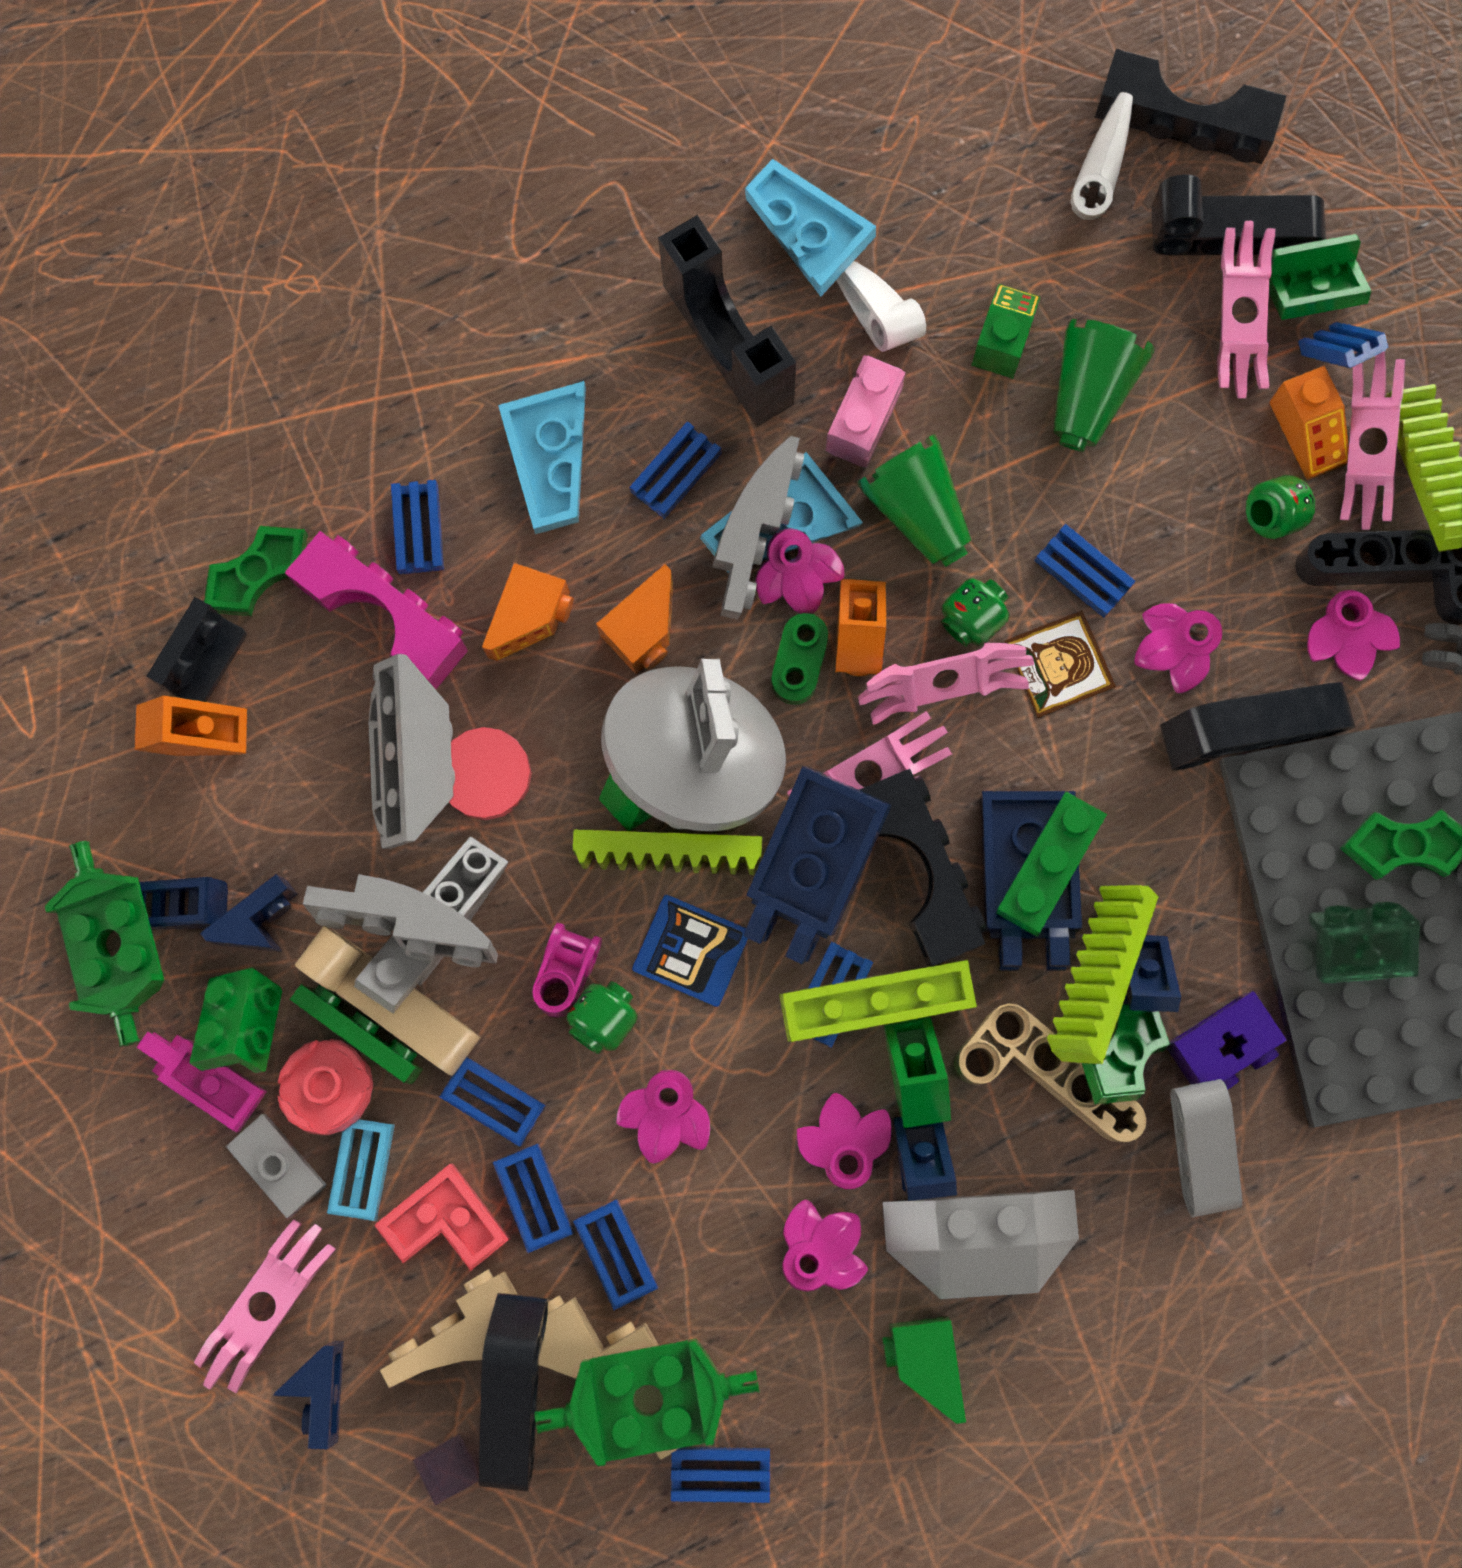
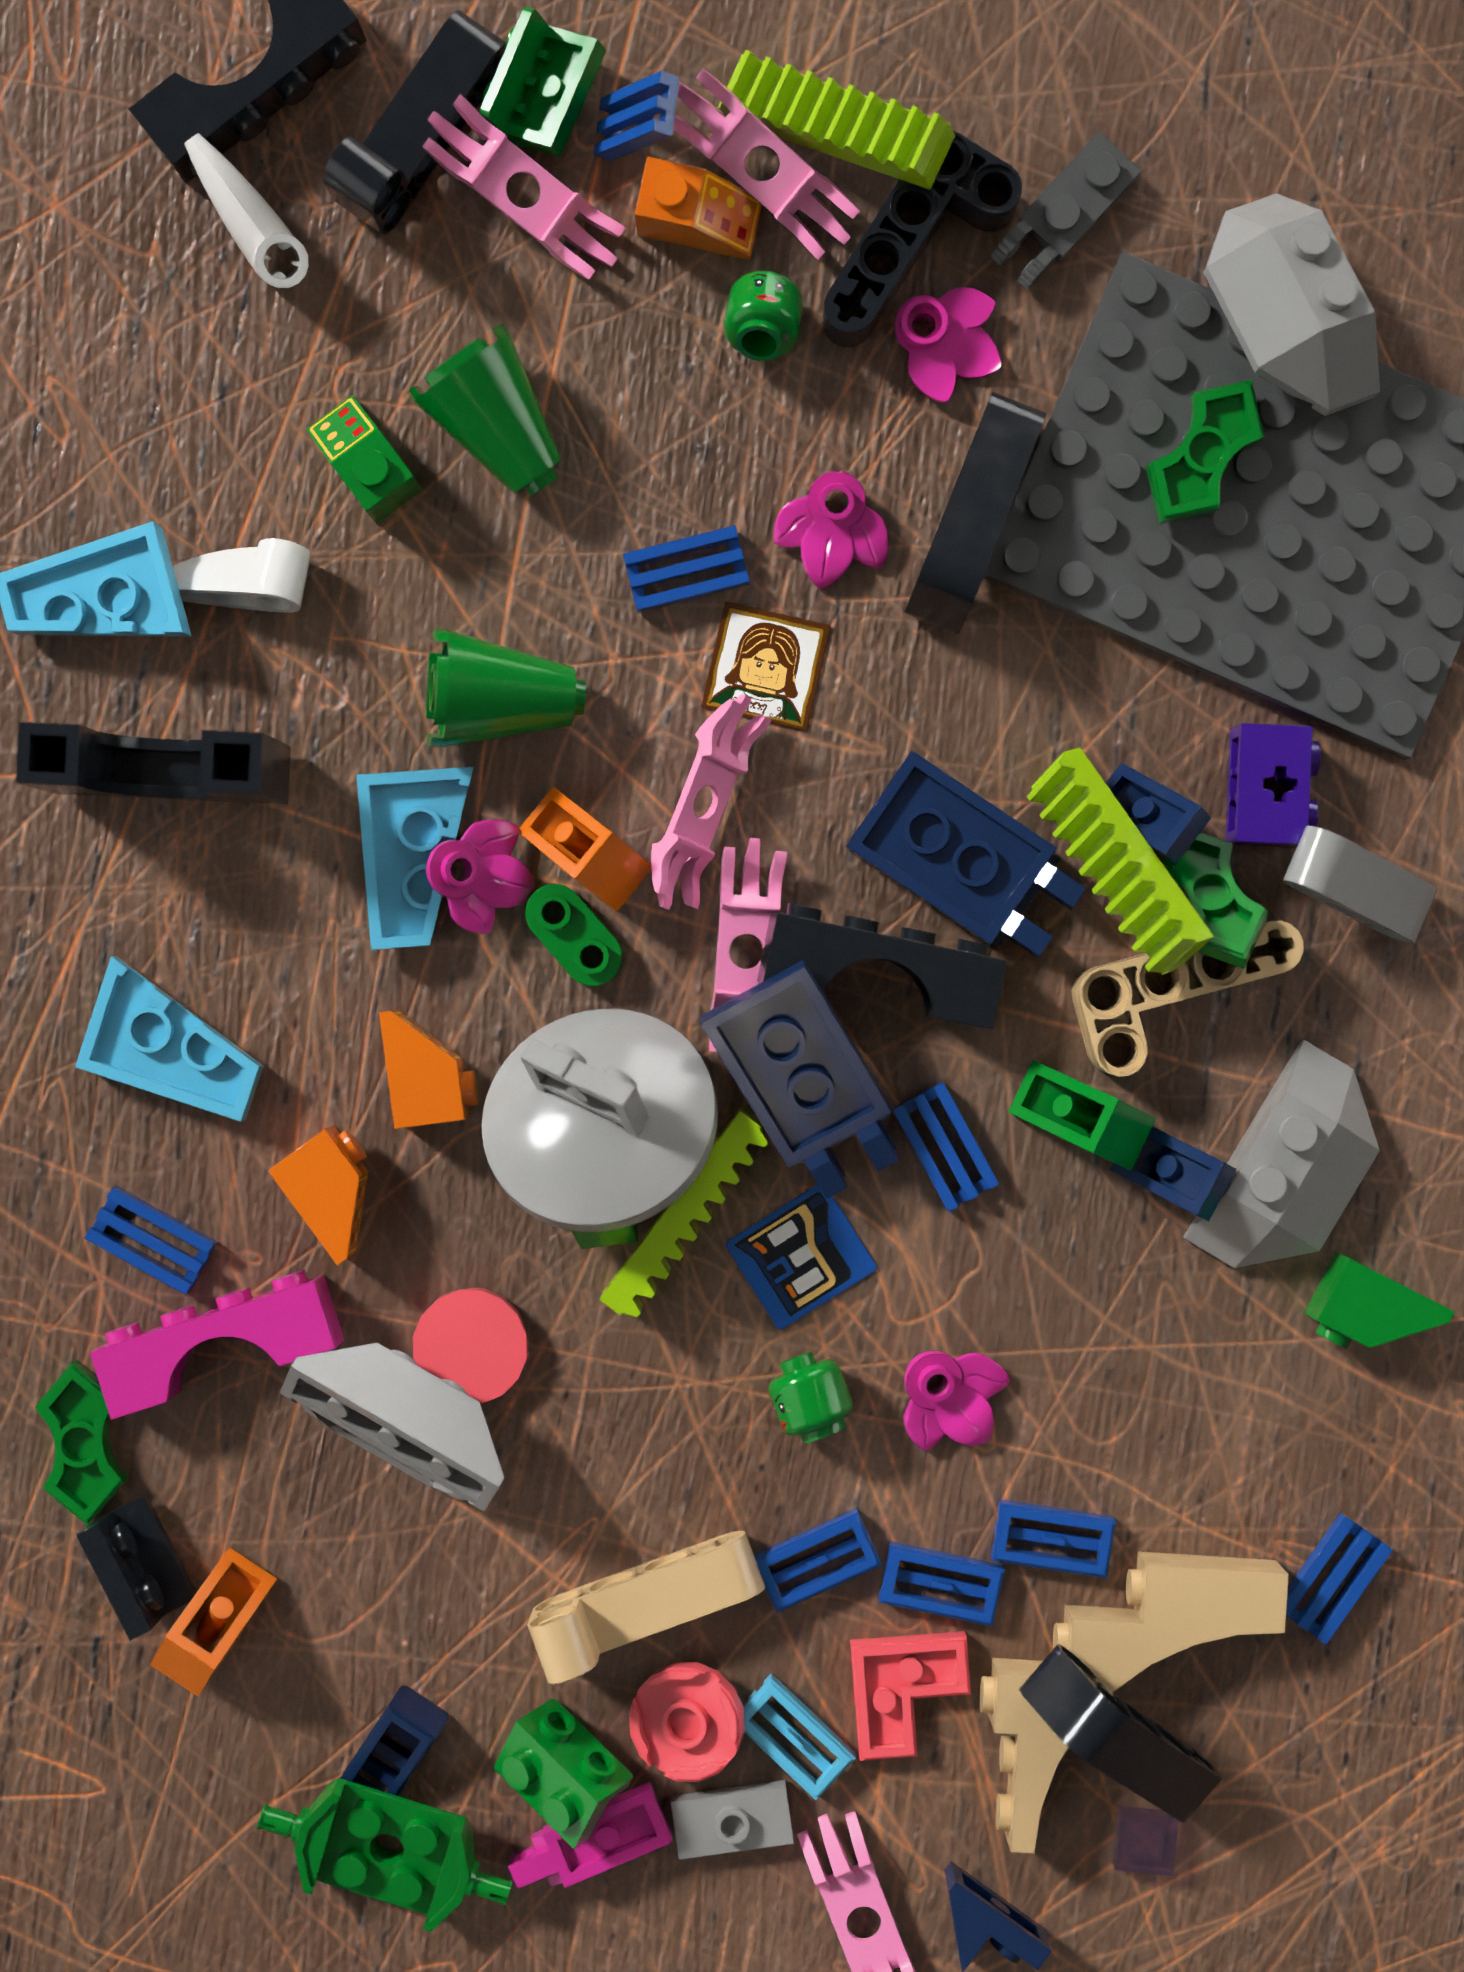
camera: 55 degrees left, 10 degrees up
dark blue slope [200,874,298,952] -> none
green plate [289,984,423,1084] -> none
light grey slope [303,874,498,967] -> none
light grey slope [354,836,508,1014] -> none
dark pink piece [532,922,602,1018] -> none
green plate [535,1338,760,1466] -> none
blue tile [629,421,722,519] -> none
light grey slope [712,436,804,620] -> none
lime gear [779,960,977,1042] -> none
dark pink plate [782,1199,868,1292] -> none
dark pink plate [797,1093,891,1189] -> none
bright pink brick [826,355,905,468] -> none
green head [940,578,1010,647] -> none
green plate [996,791,1107,937] -> none
clear green bracket [1309,902,1420,984] -> none

